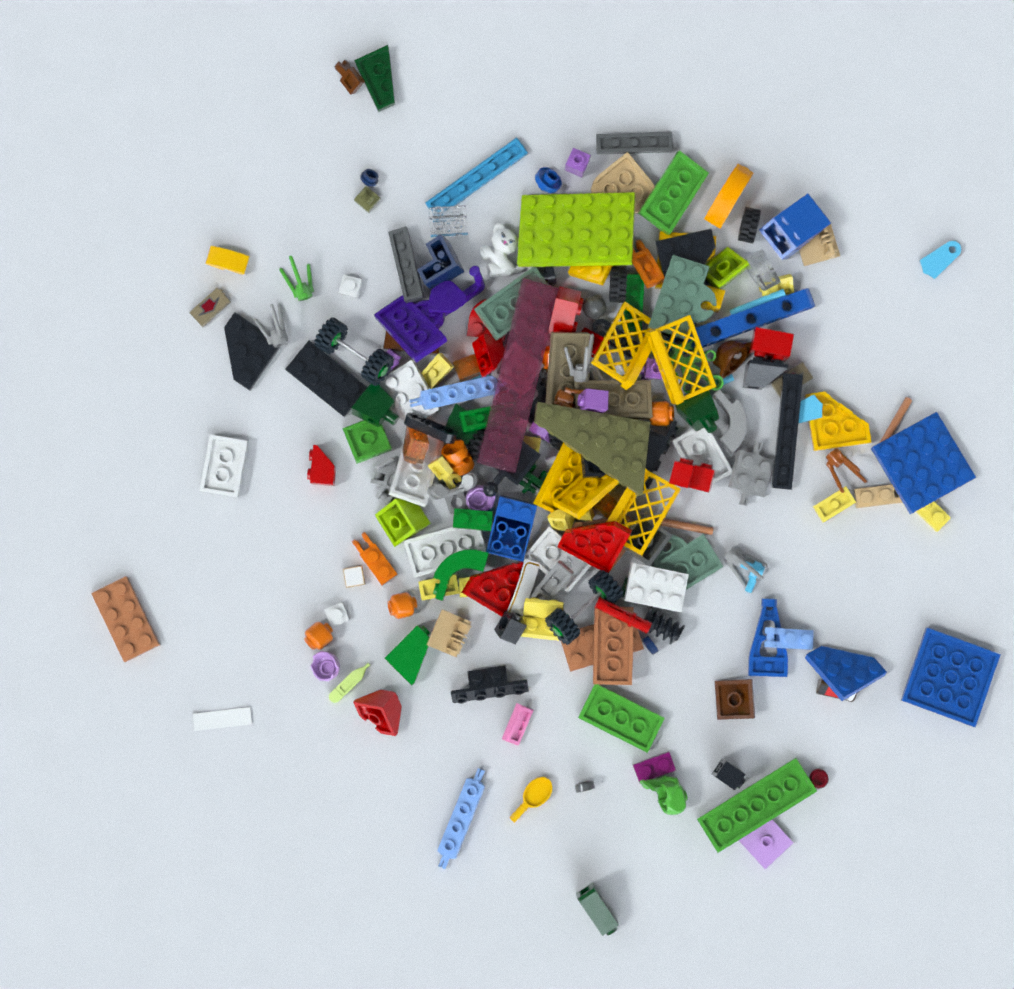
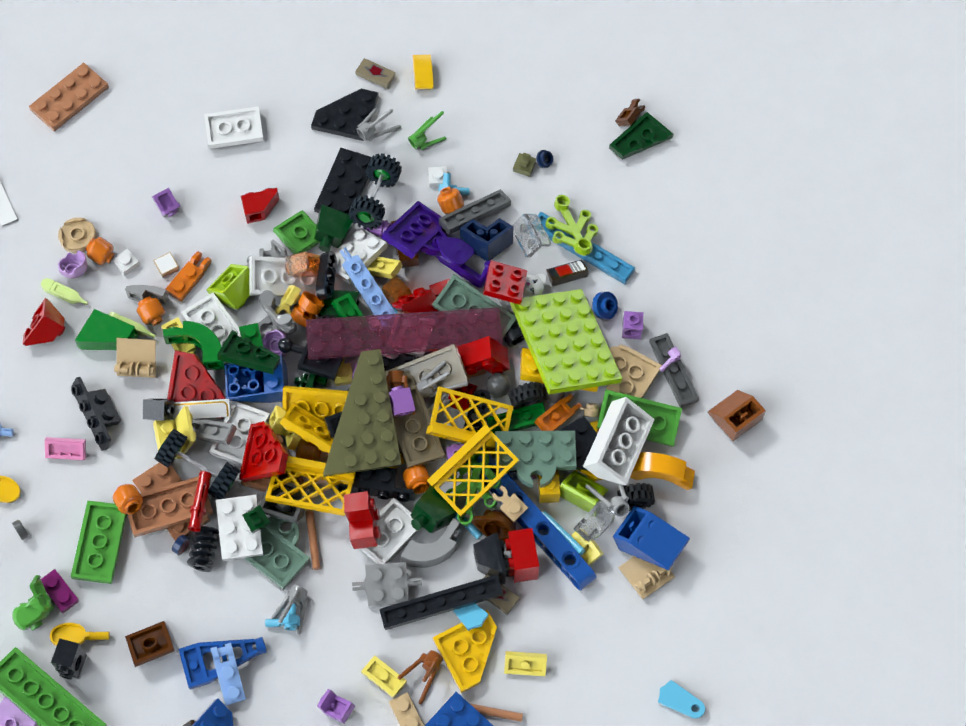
camera: 65 degrees right, 20 degrees down
none -> yellow piece [49,623,110,646]
none -> tan tile [58,217,97,253]
none -> yellowish green piece [109,312,156,338]
none -> orange head [113,484,143,514]
none -> light grey slope [125,285,169,305]
none -> medium lavender bracket [152,187,181,217]
none -> dark green wing [217,330,280,374]
none -> dark green tile [242,505,271,533]
none -> medium lavender bracket [317,689,355,724]
none -> orange head [437,187,464,214]
none -> medium azure piece [438,173,469,195]
none -> red plate [483,260,527,305]
none -> tan plate [492,486,528,523]
none -> light yellow plate [504,651,547,676]
none -> lime plant [545,195,598,256]
none -> slope [546,259,588,287]
none -> tan plate [580,403,601,417]
none -> white slope [583,397,655,485]
none -> light grey plant [586,484,630,517]
none -> lavender hand [659,347,681,372]
none -> dark orange slope [708,390,766,441]

